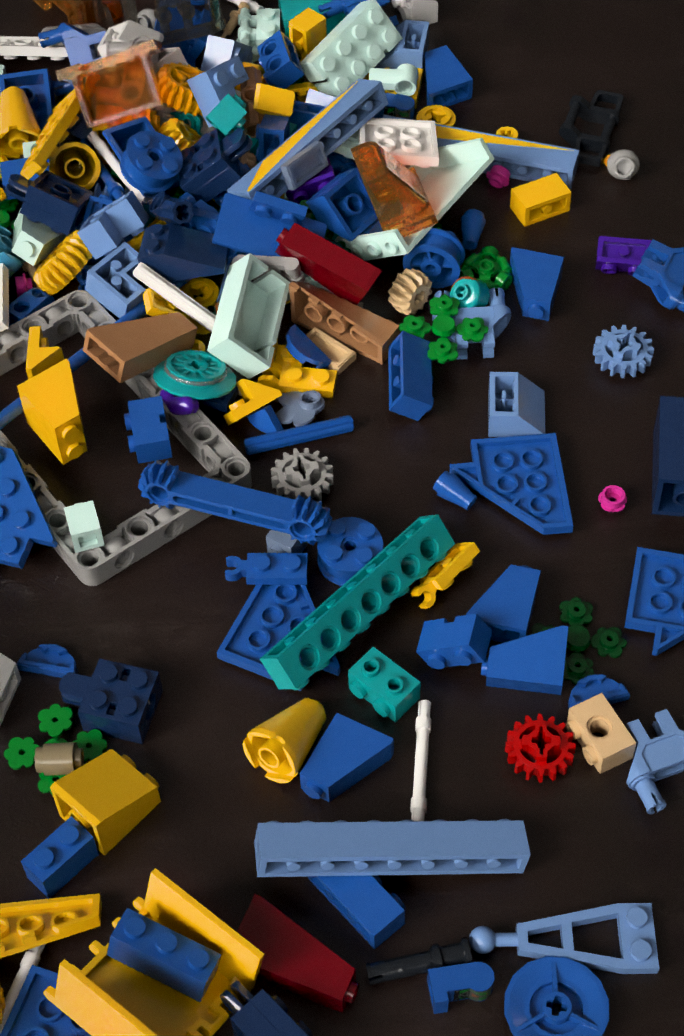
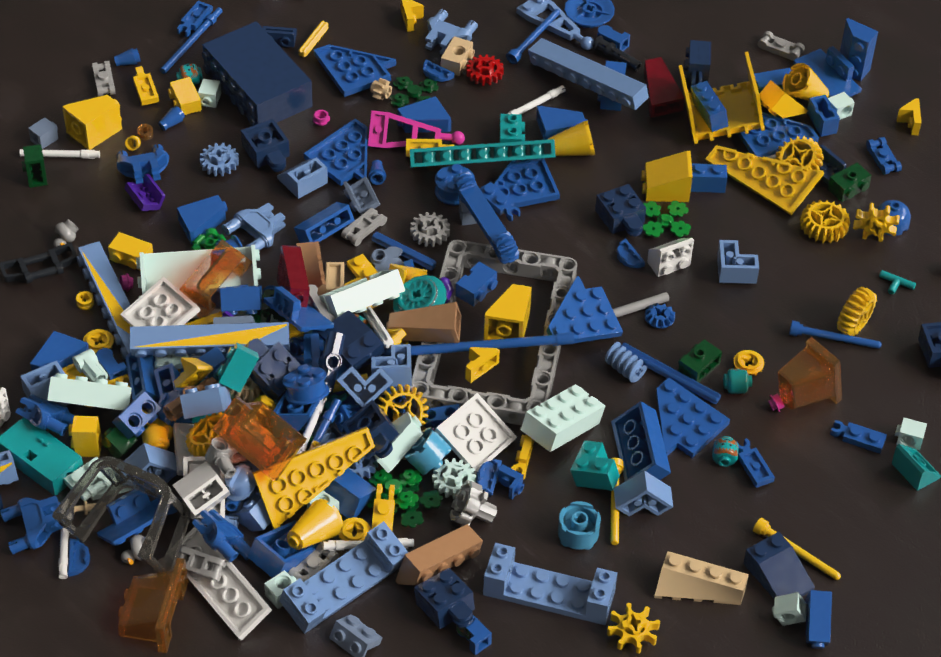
camera: 135 degrees left, 5 degrees down
dark tan brick [34,742,84,776] -> none
light aqua brick [64,500,105,553] -> none
blue tile [285,324,331,369] -> none
tan gear [388,268,432,315] -> none
green plant [399,294,488,364] -> none
blue brick [416,613,492,669] -> none
teal head [450,276,490,308] -> none
blue slope [481,625,569,695] -> none
none -> dark blue brick [241,119,290,172]
none -> light grey plate [341,208,387,246]
none -> sand blue bracket [343,176,381,215]
none -> dark pink plate [367,110,465,148]
none -> tan gear [370,78,392,101]
none -> blue piece [506,9,560,64]

